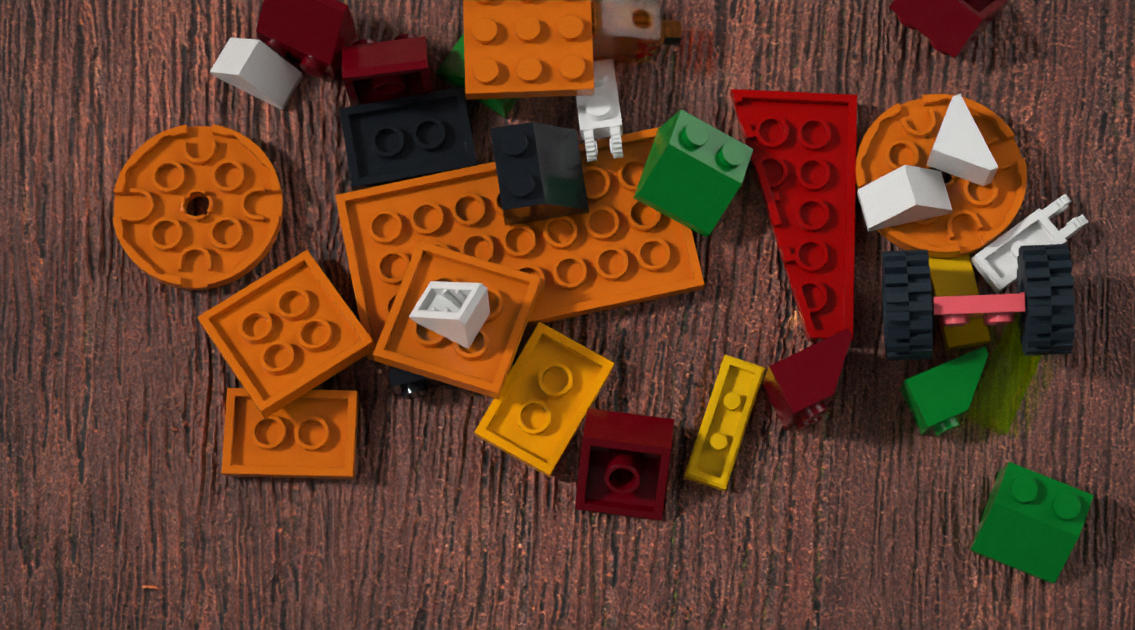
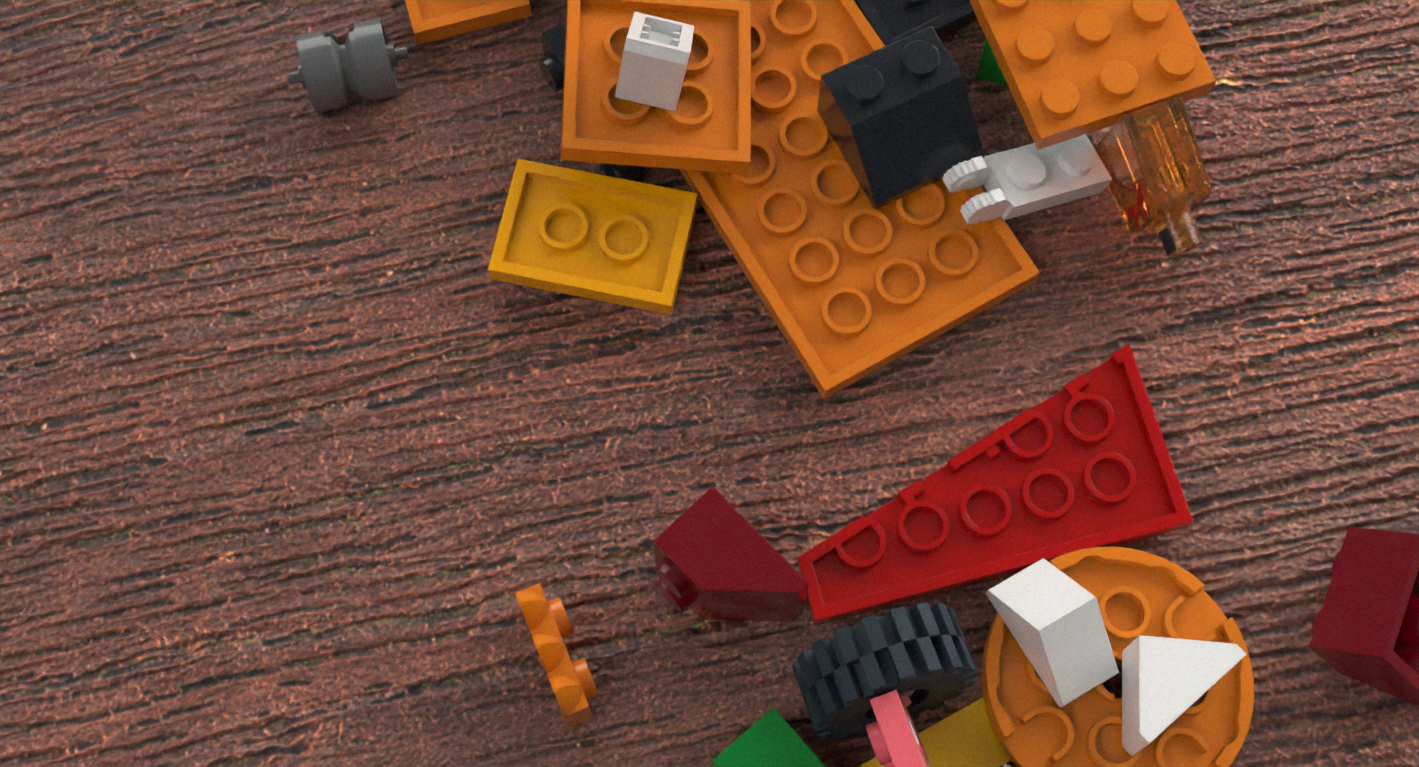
camera: 70 degrees right, 5 degrees down
dark red slope [575,408,675,521] -> none
green slope [633,109,753,237] -> none
yellow tile [684,355,766,492] -> none
none -> dark grey wheel [287,17,409,113]
none -> orange plate [514,583,599,728]

